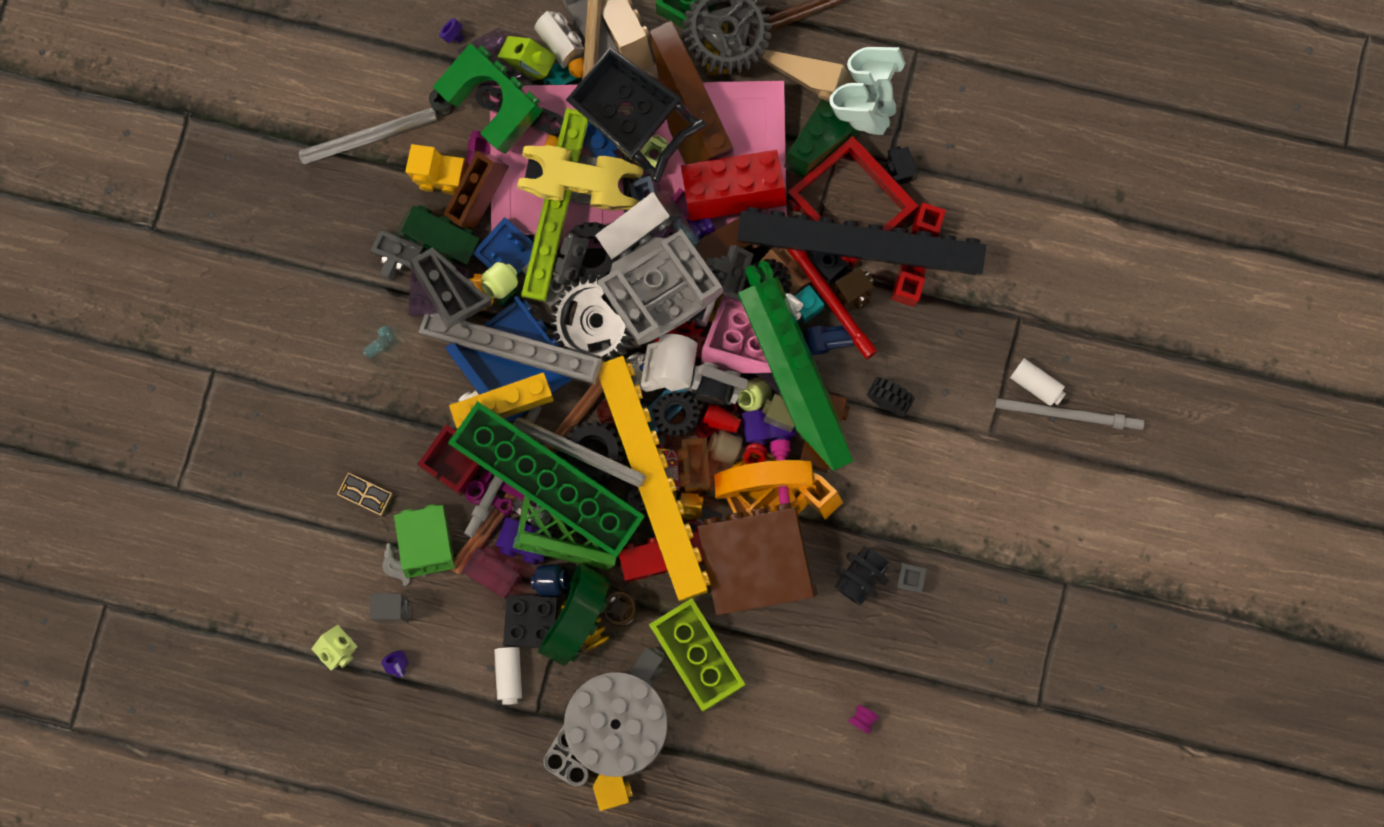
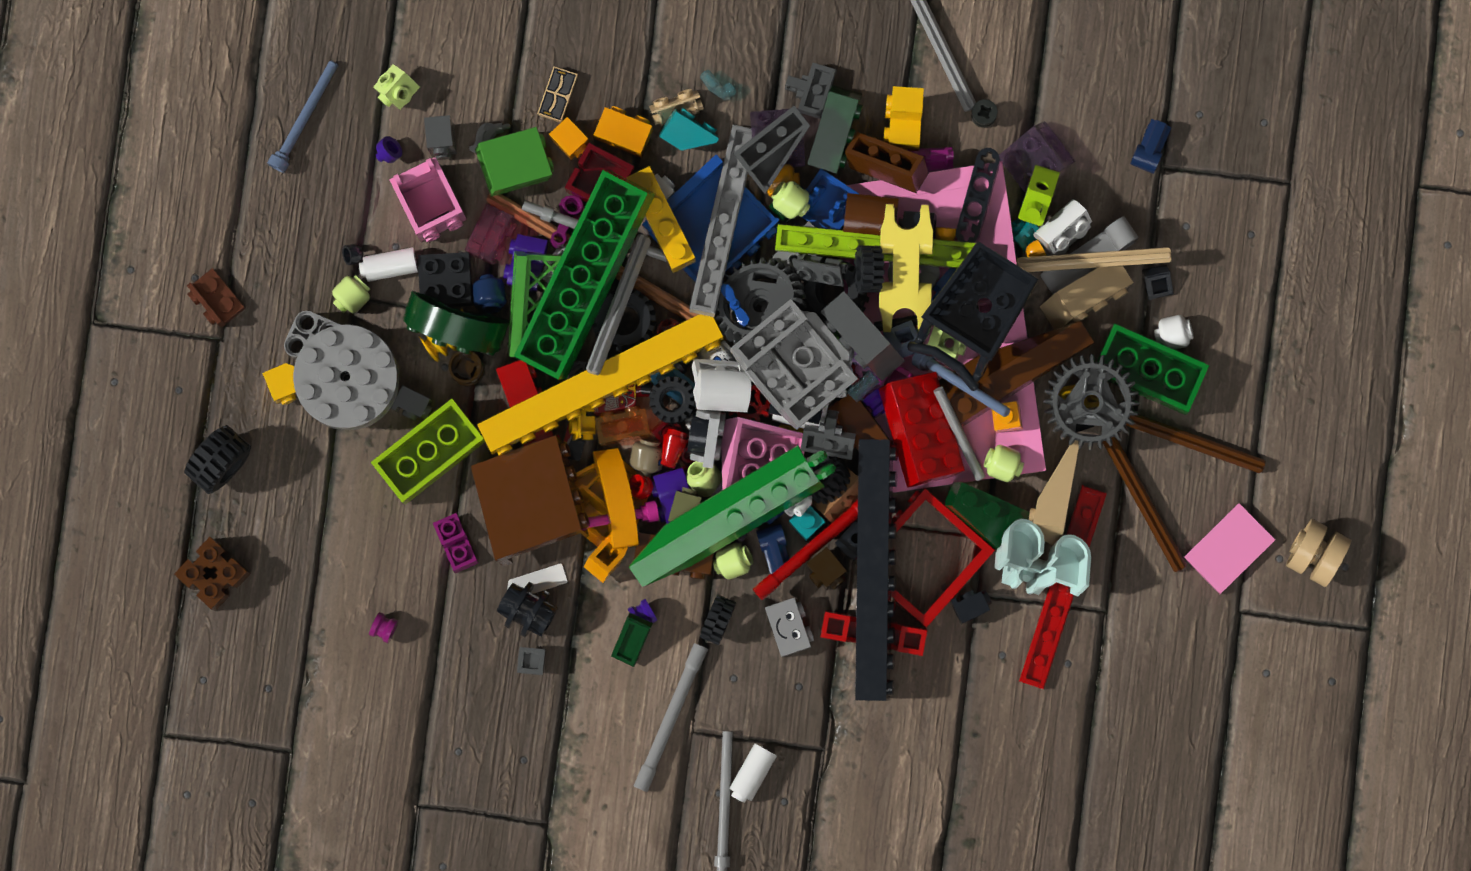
camera: 85 degrees right, 5 degrees up
green arch [433,43,544,154] -> none
dark purple tile [439,18,465,43] -> none
none -> sand blue piece [267,61,338,173]
none -> yellowish green head [332,275,370,313]
none -> black hinge [342,244,364,265]
none -> bright pink container [389,157,467,243]
none -> magenta slope [433,513,478,574]
none -> white sticker [507,563,567,594]
none -> light orange brick [549,117,590,160]
none -> light orange brick [594,106,653,158]
none -> dark green tile [611,613,653,667]
none -> dark purple wheel [628,599,658,623]
none -> light grey piece [634,643,708,792]
none -> tan hinge [649,89,704,126]
none -> teal slope [659,108,719,151]
none -> yellowish green head [713,542,753,580]
none -> blue piece [721,284,750,327]
none -> light grey brick [765,598,814,658]
none -> reddish brown brick [843,193,899,236]
none -> black tyre [854,246,885,292]
none -> sand blue piece [912,353,1010,417]
none -> light grey bar [933,387,985,481]
none -> yellowish green head [984,445,1024,482]
none -> light orange brick [992,401,1023,433]
none -> red tile [1019,485,1107,689]

